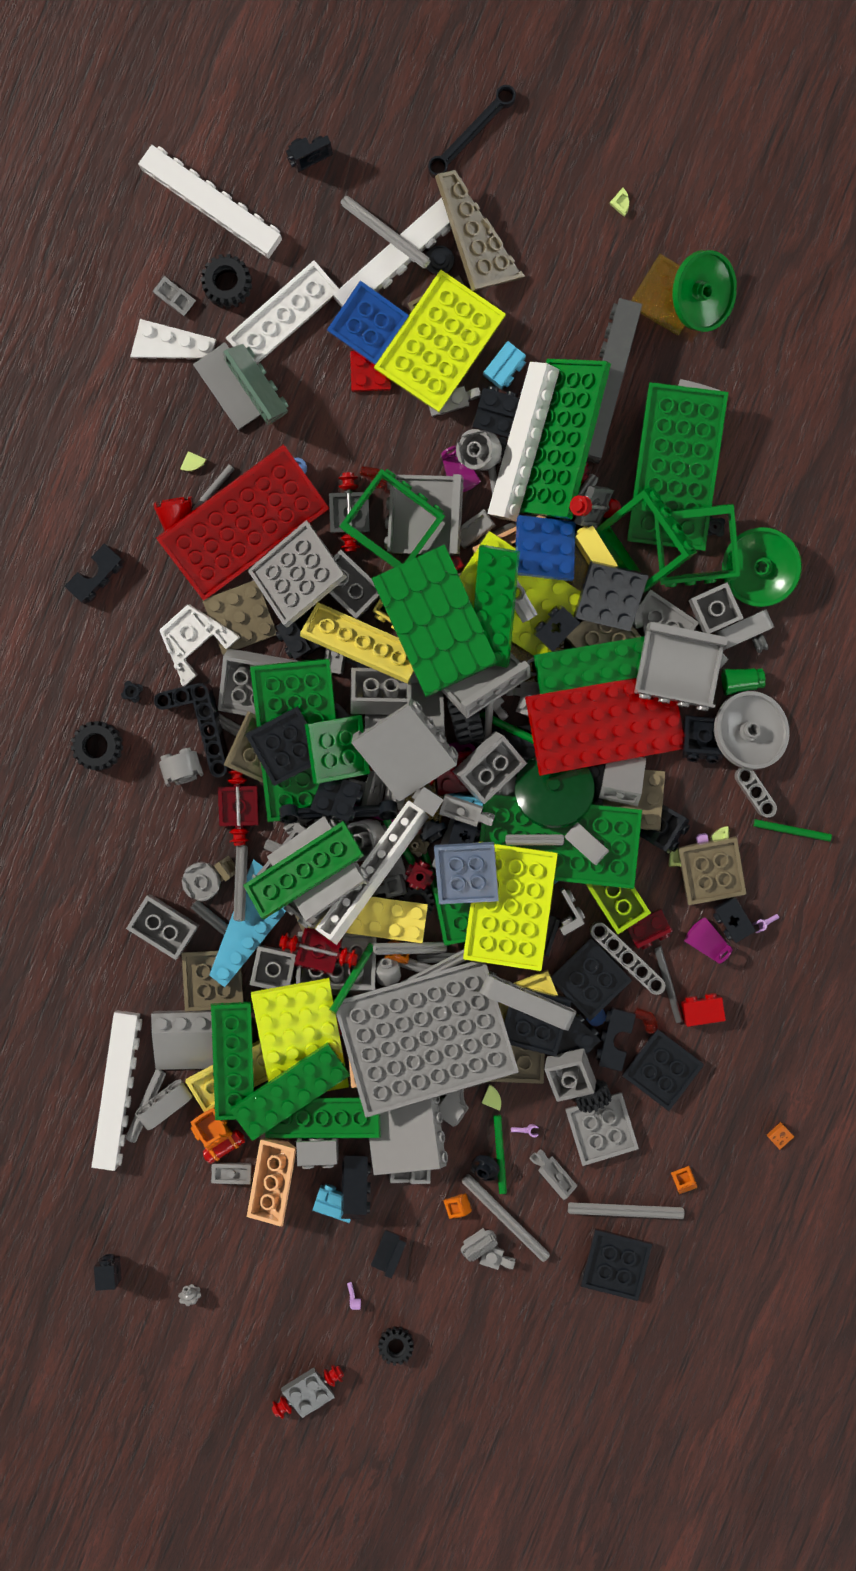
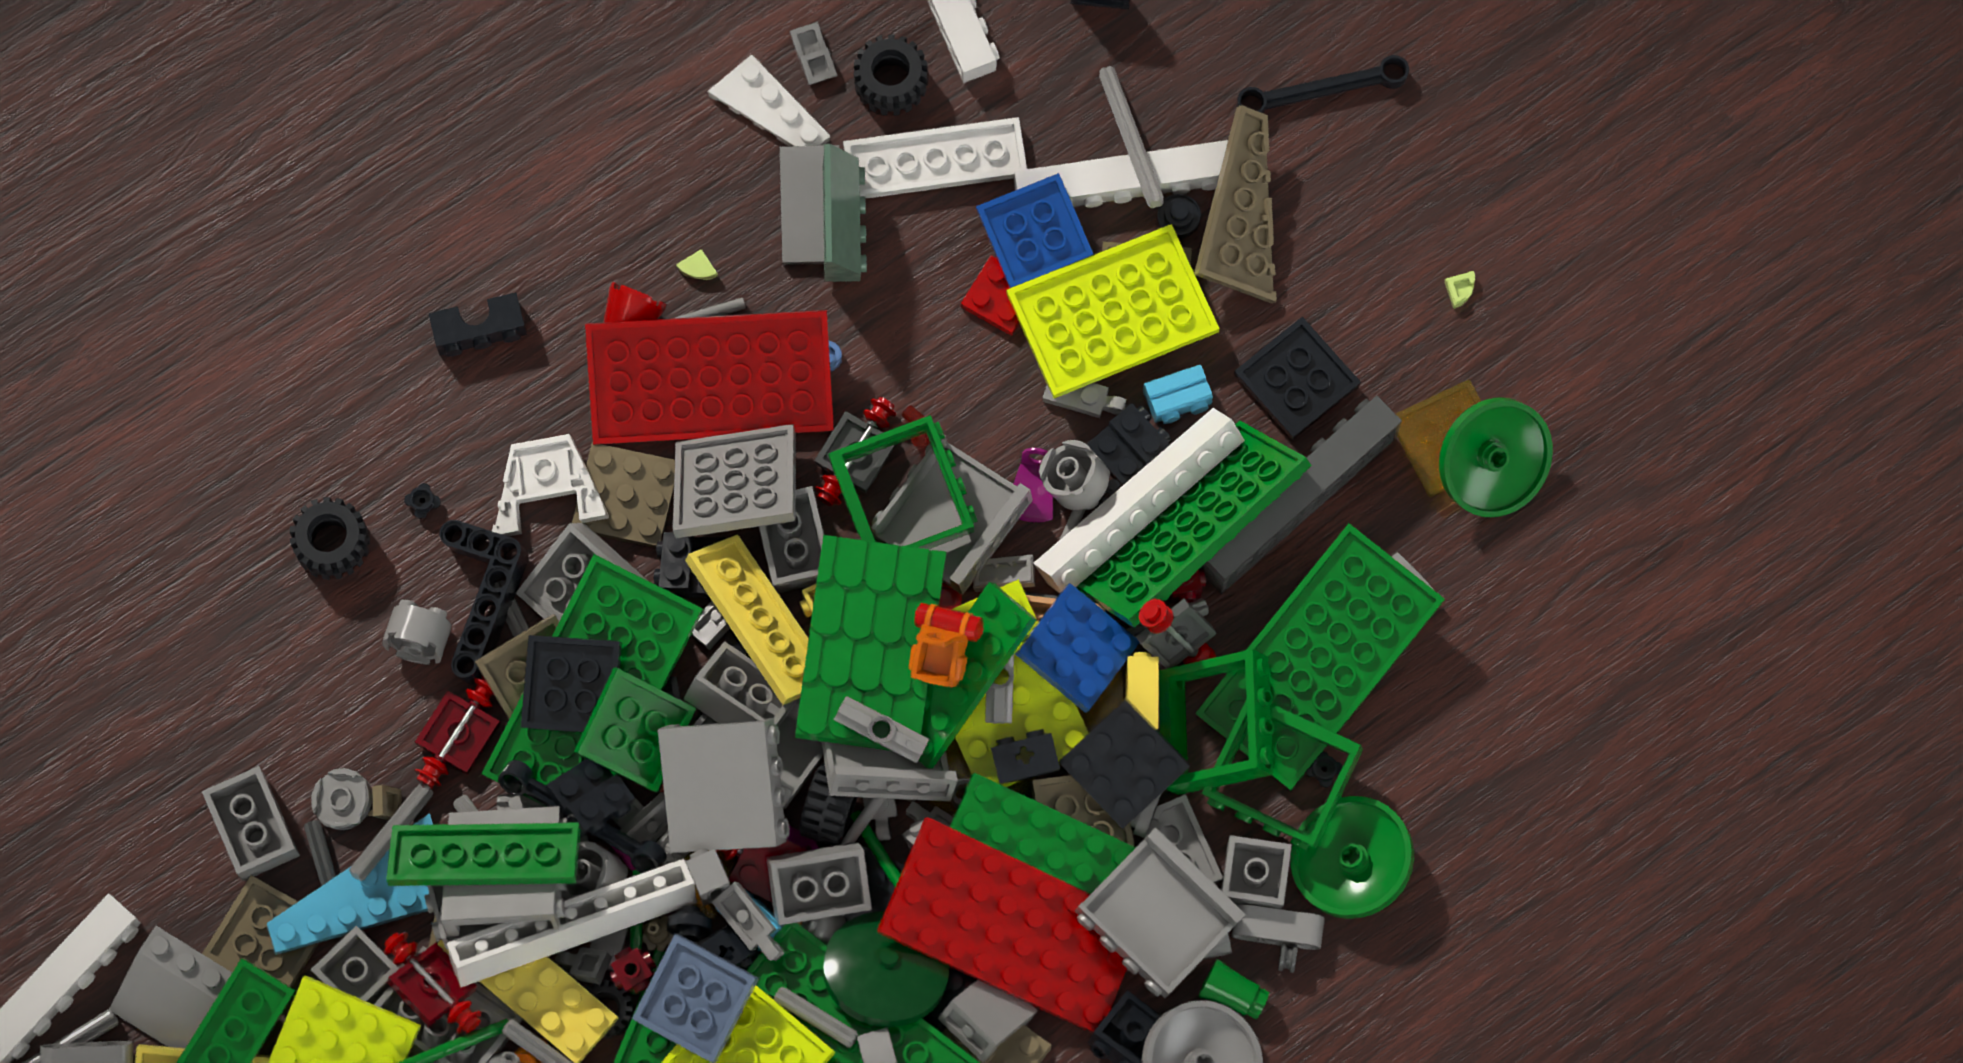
camera: 25 degrees right, 15 degrees down
none -> light grey piece [834,696,929,763]
none -> orange piece [909,603,984,687]
none -> black plate [1234,316,1361,441]

